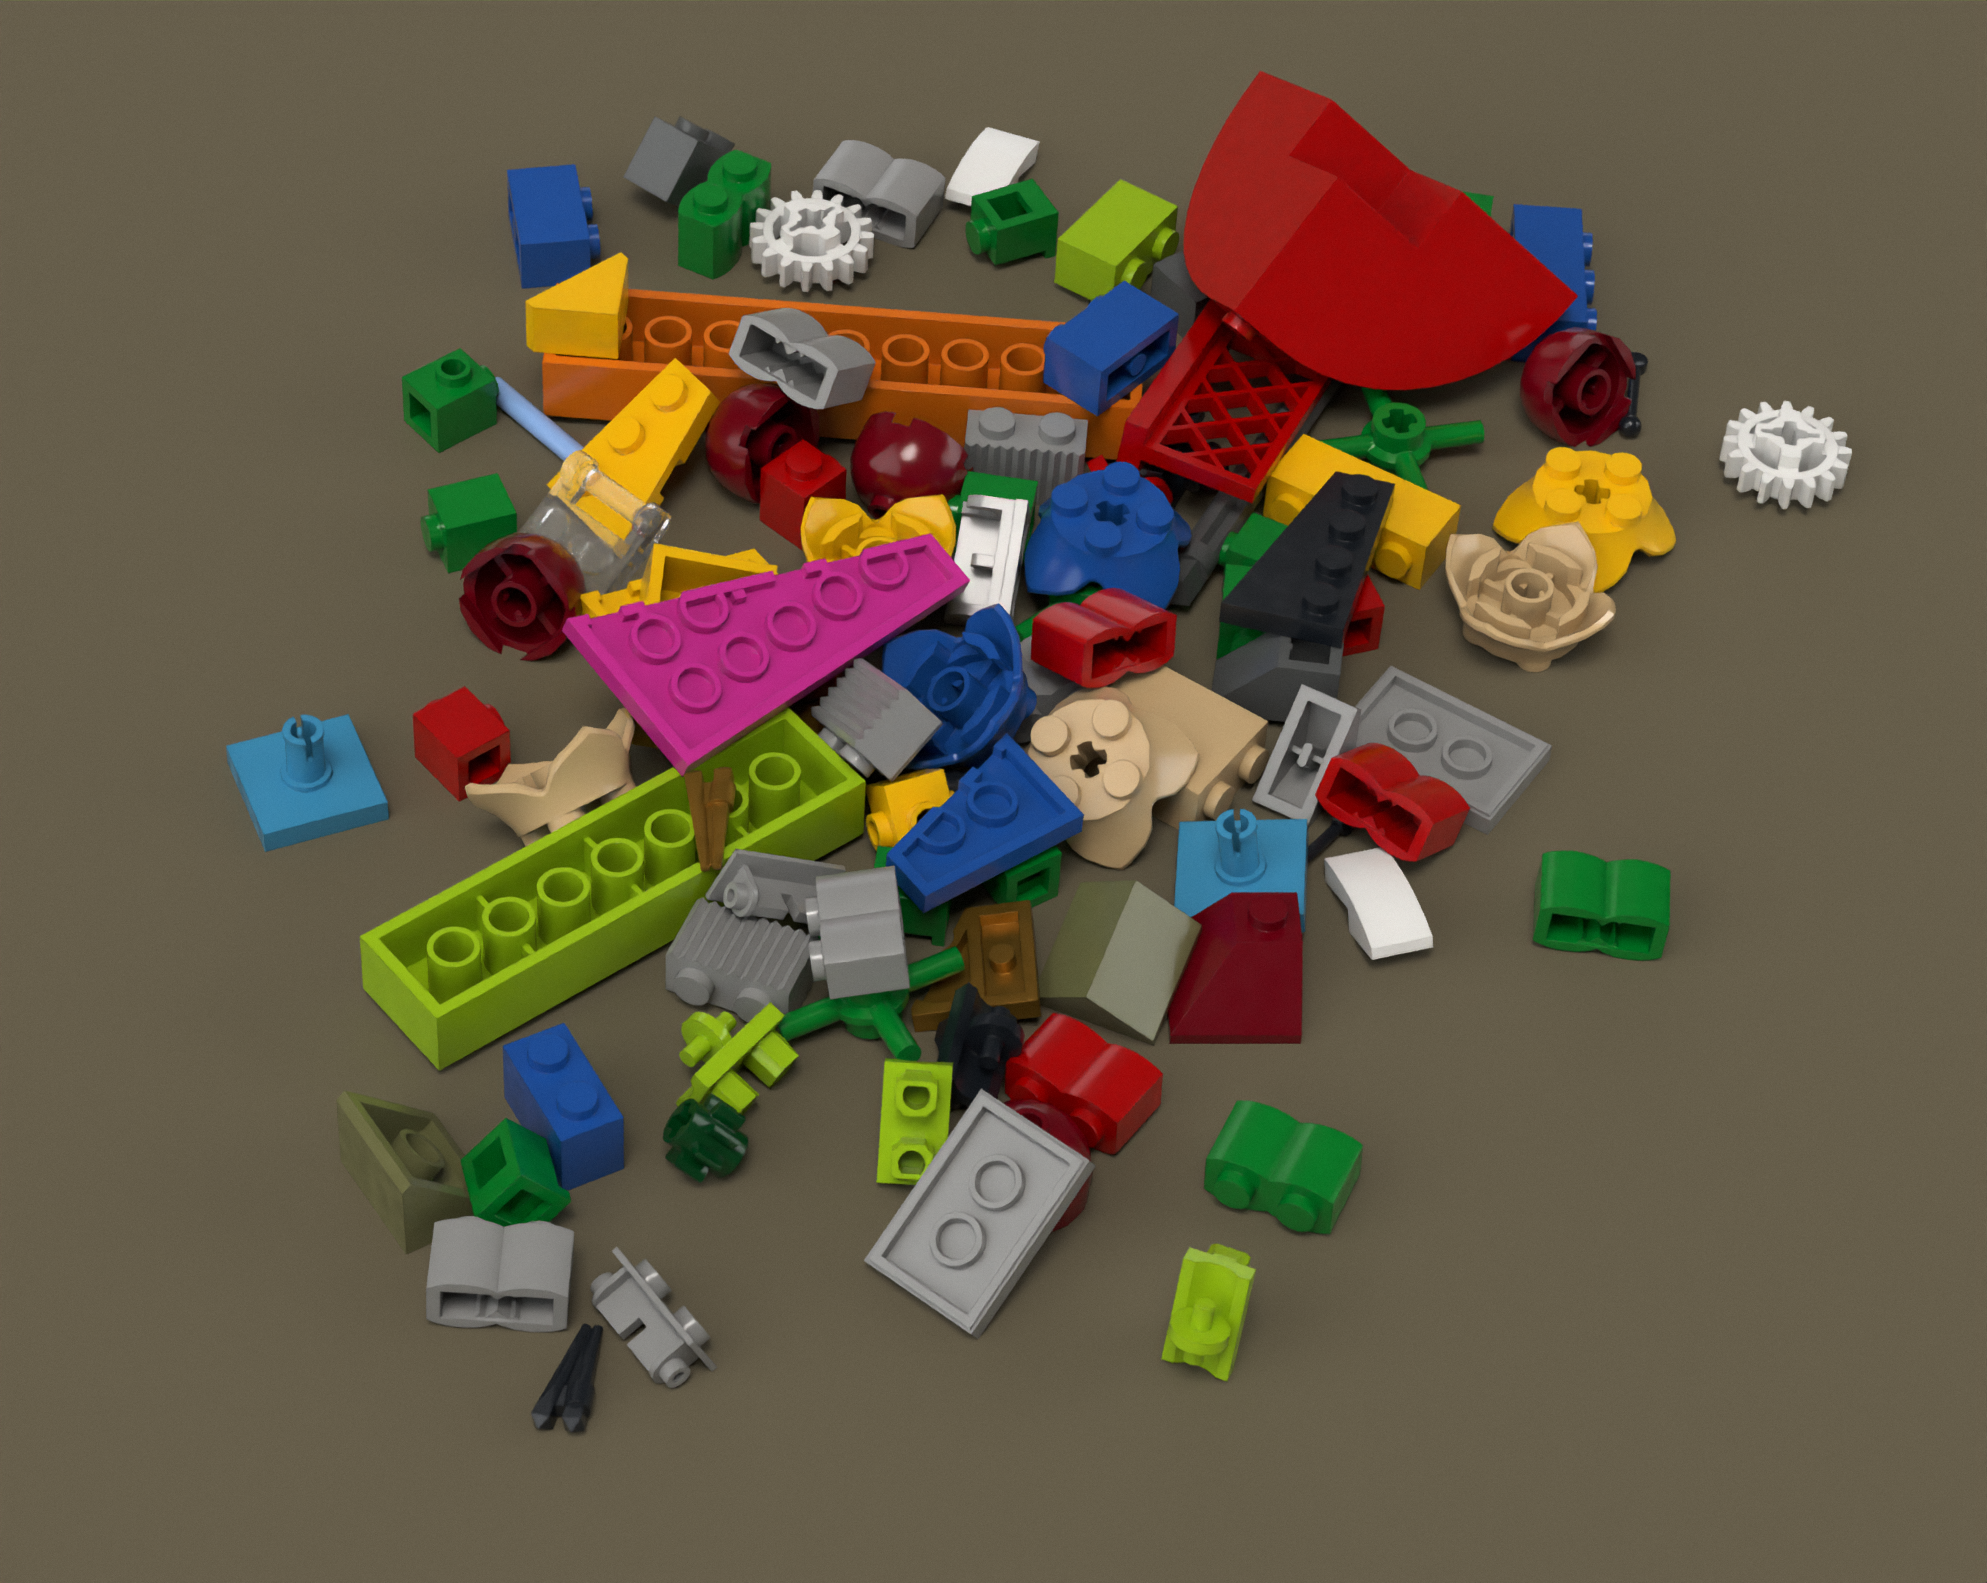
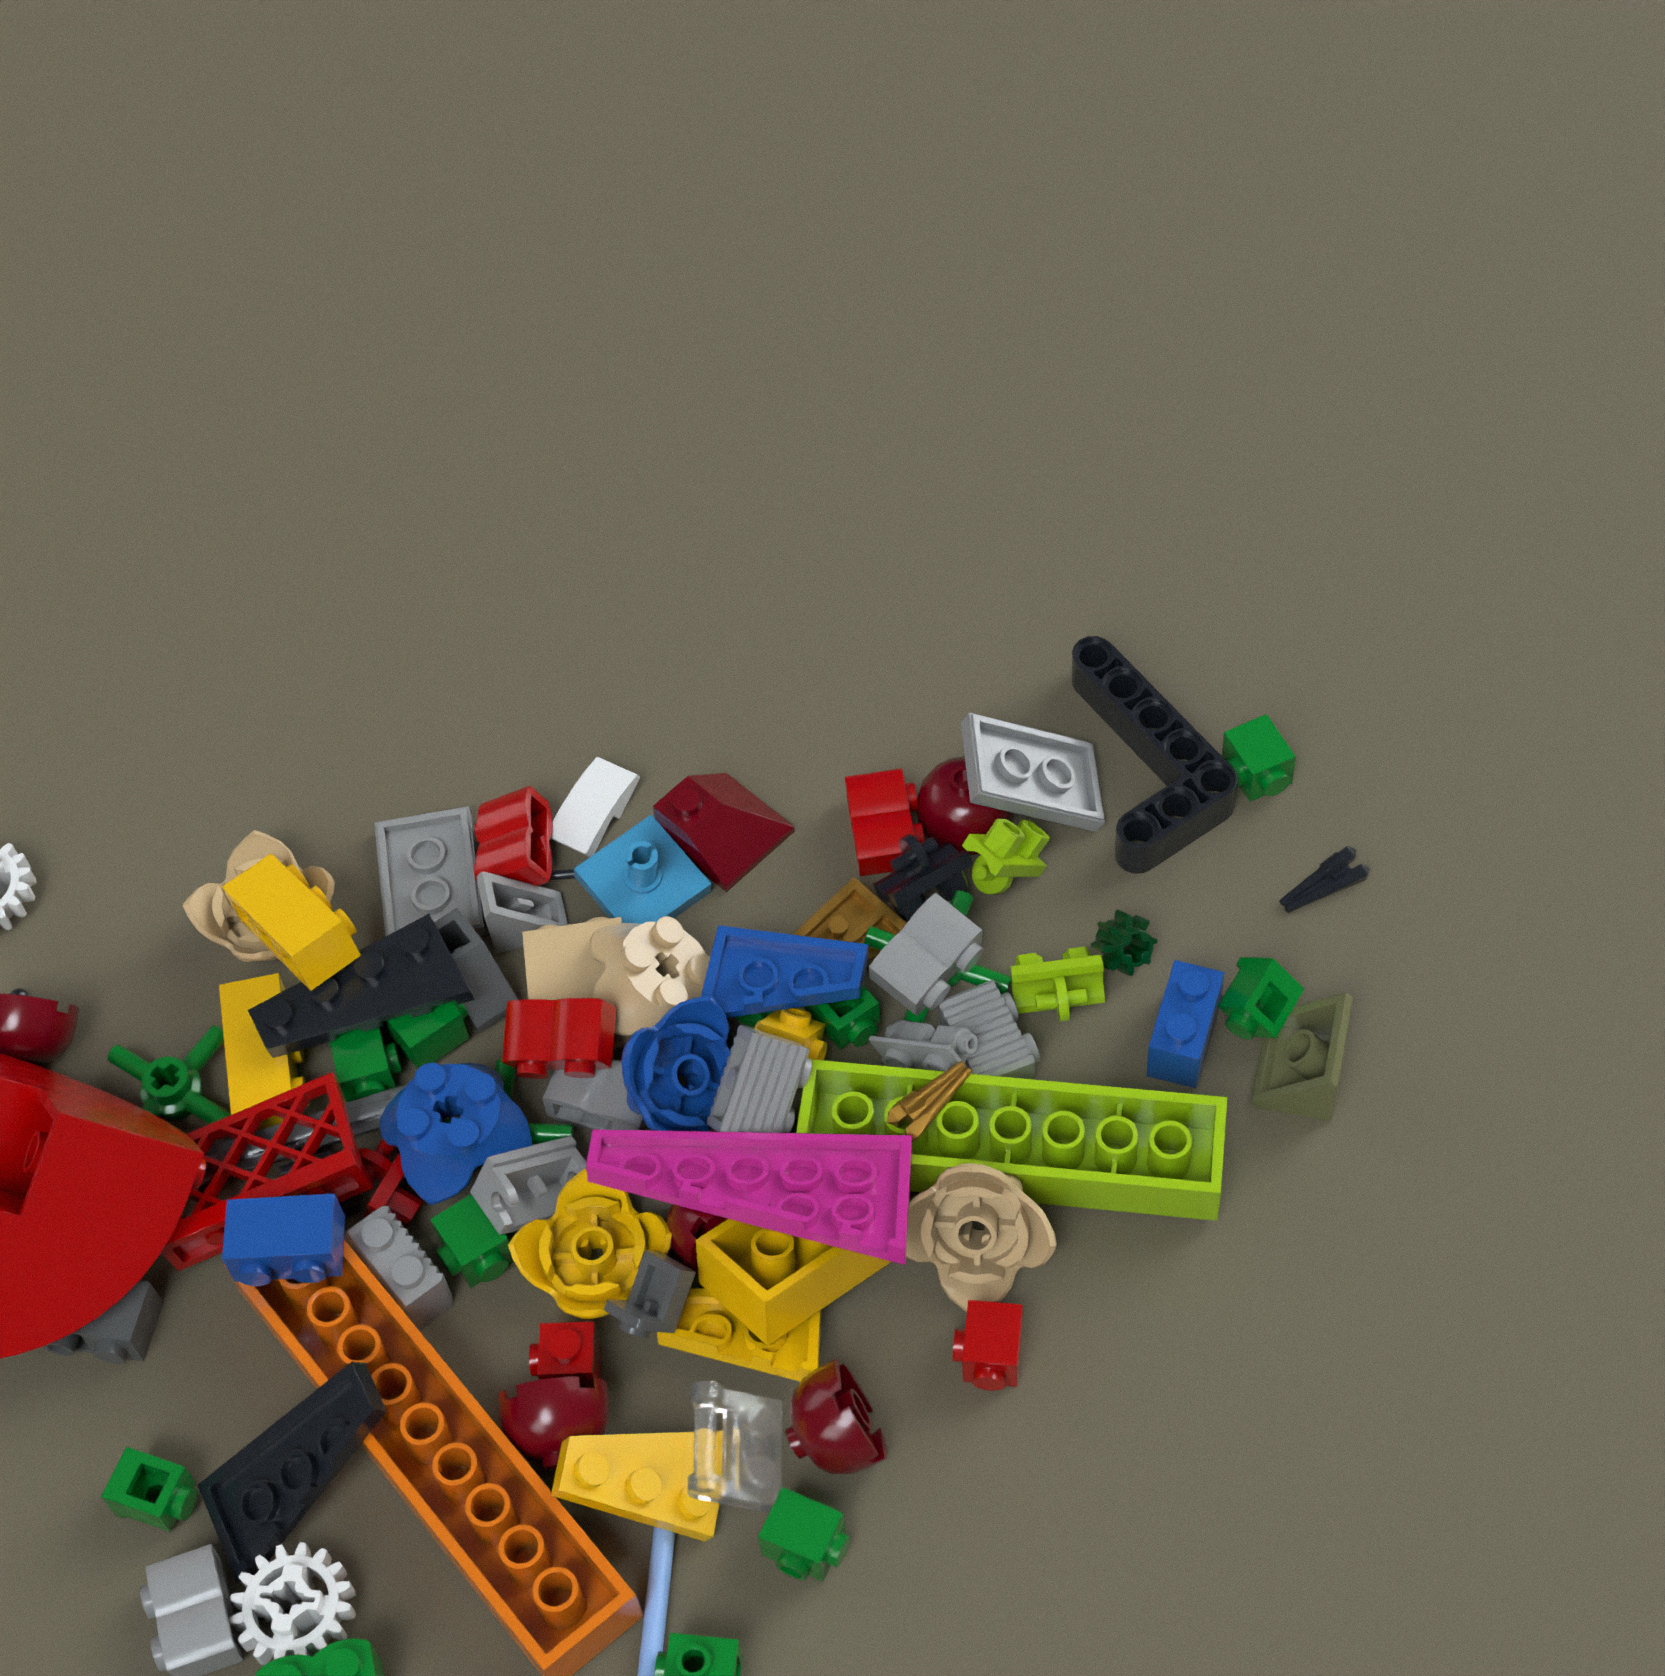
camera: 125 degrees left, 10 degrees up
dark azure tile [226,714,389,852] -> none
light grey brick [426,1216,574,1332] -> none
yellow slope [525,252,628,359] -> none
light grey hinge [590,1247,717,1388] -> none
light grey brick [729,308,876,409] -> none
dark red cylinder [850,411,974,519] -> none
white slope [945,127,1040,206] -> none
olive slope [1039,880,1203,1046] -> none
lime brick [1054,179,1179,301] -> none
lime hips [1161,1243,1256,1381] -> none
green brick [1204,1100,1363,1234] -> none
yellow brick [1492,447,1676,593] -> none
green brick [1533,850,1671,961] -> none
none -> black wing [197,1362,387,1582]
none -> yellow brick [222,853,361,991]
none -> dark grey bracket [604,1250,696,1338]
none -> black beam [1072,636,1238,874]
none -> green brick [1222,714,1296,802]

